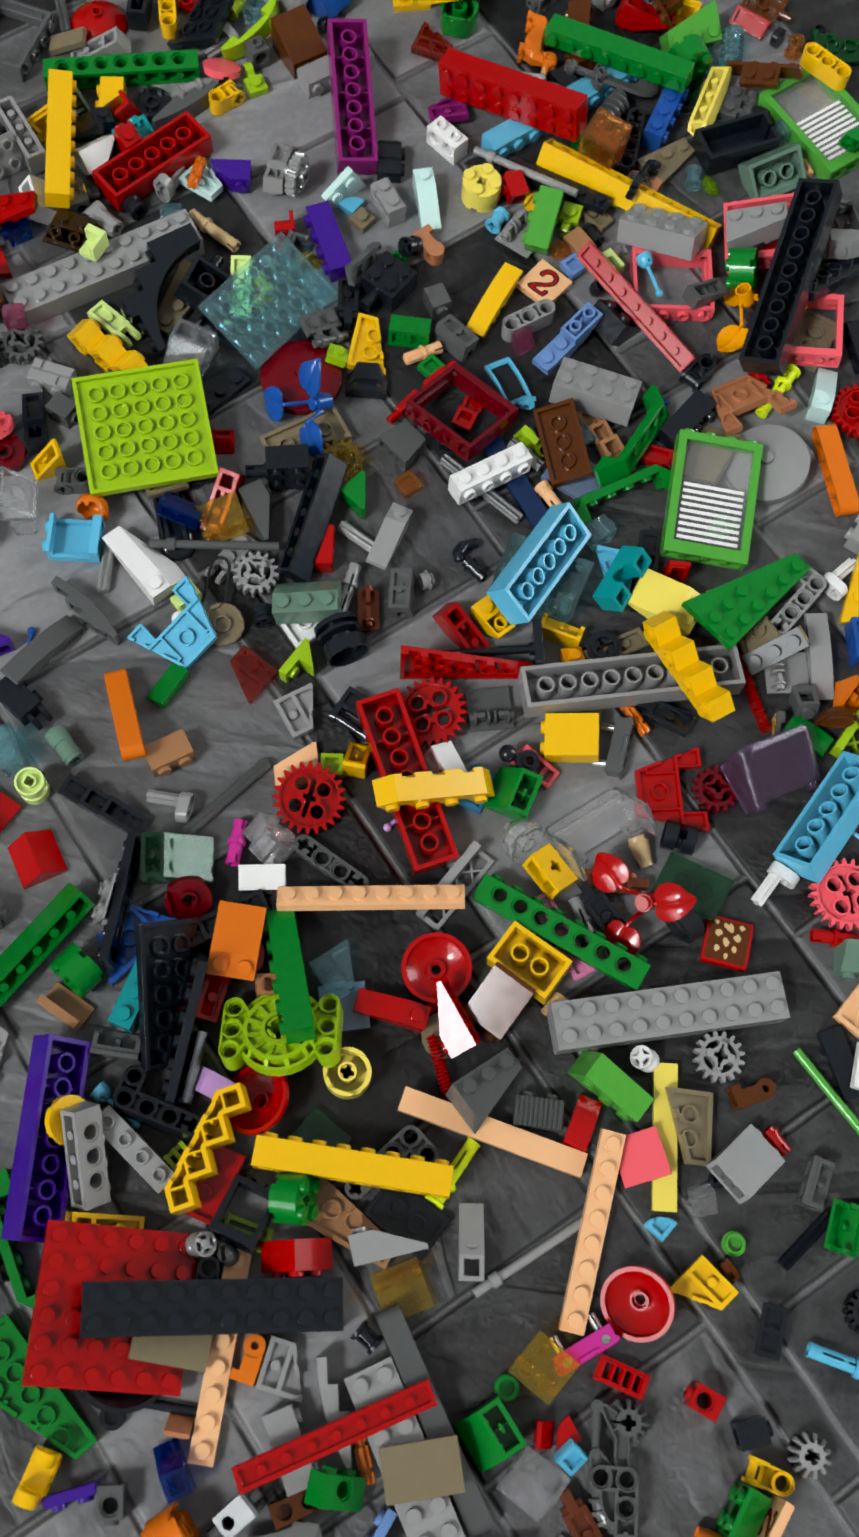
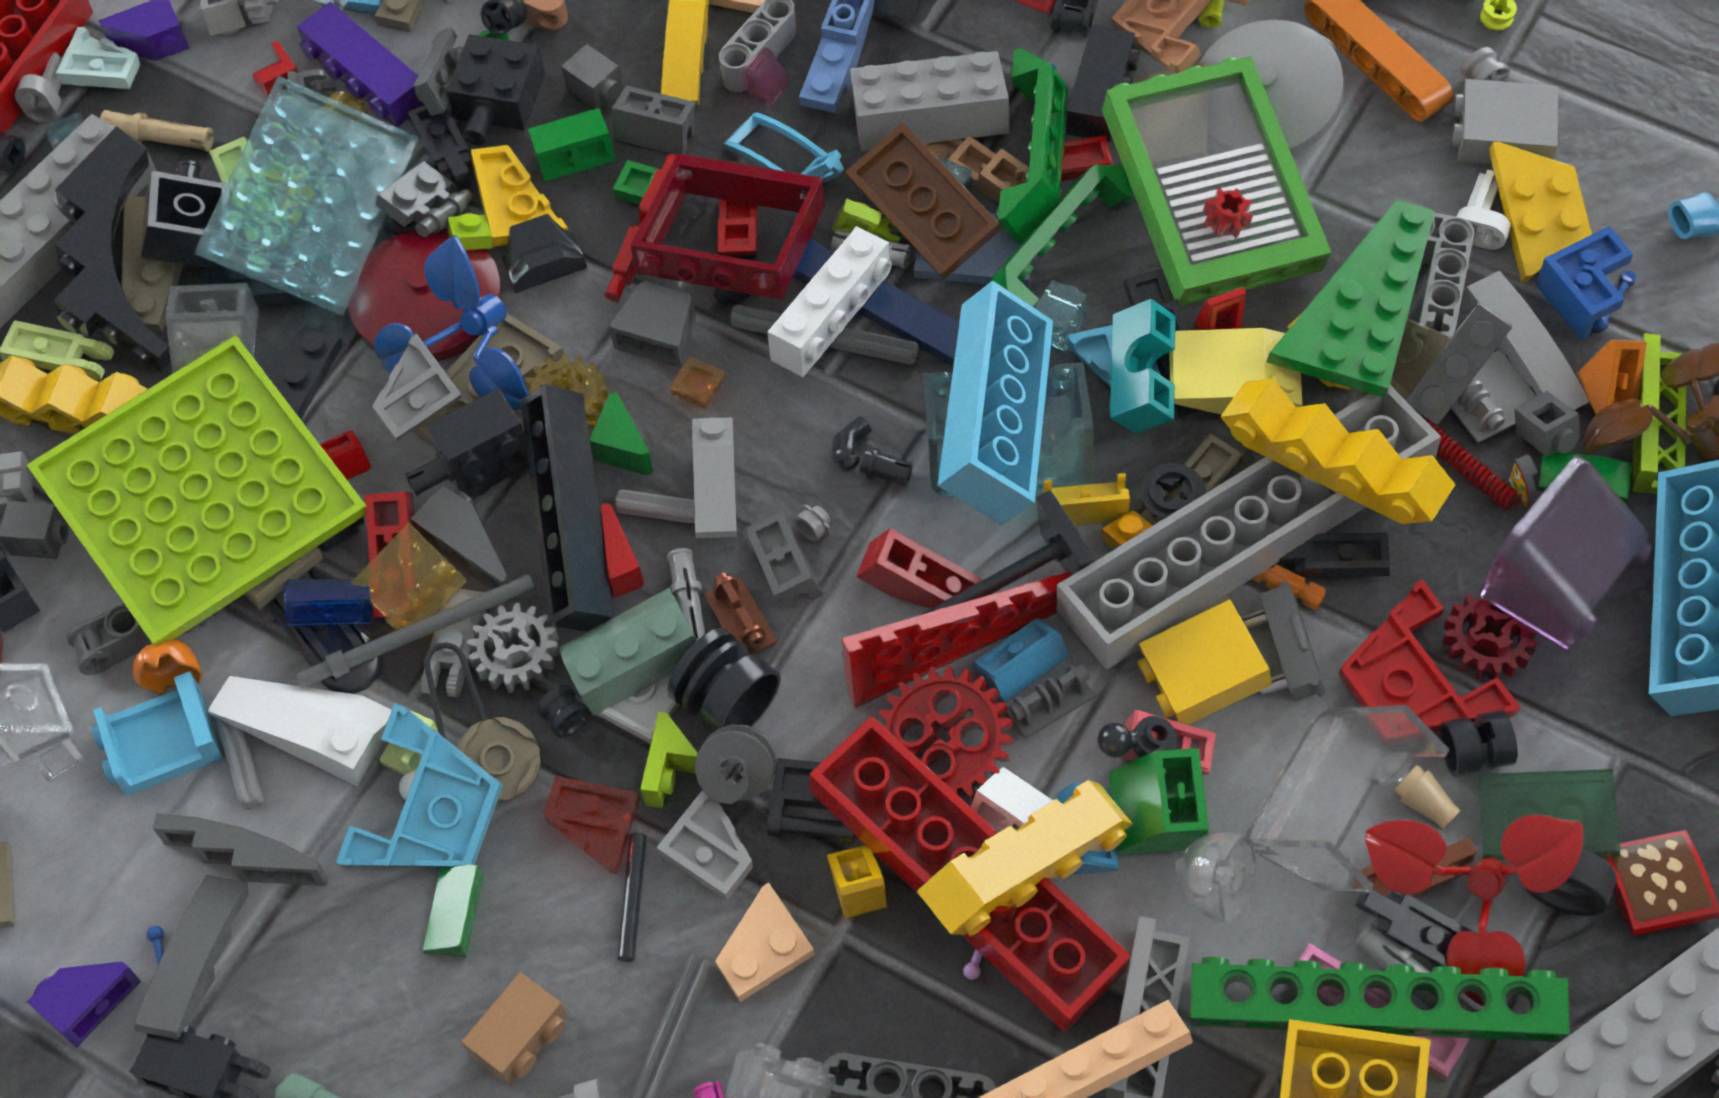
camera: 15 degrees left, 10 degrees down
yellow slope [30,438,67,481] -> none
orange beam [103,668,147,762] -> none
orange axle [187,156,206,189] -> none
red gear [272,761,346,835] -> none
lime plate [321,753,344,778] -> none
light nougat axle [403,340,443,365] -> none
yellow slope [469,594,516,640] -> none
yellow brick [522,843,578,901] -> none
light nougat pin [534,479,562,507] -> none
white piece [750,861,800,907] -> none
none -> light grey wing [372,334,462,442]
none -> black bar [617,832,647,962]
none -> dark grey piece [695,724,777,804]
none -> dark azure slope [972,618,1069,701]
none -> red gear [1203,188,1253,238]

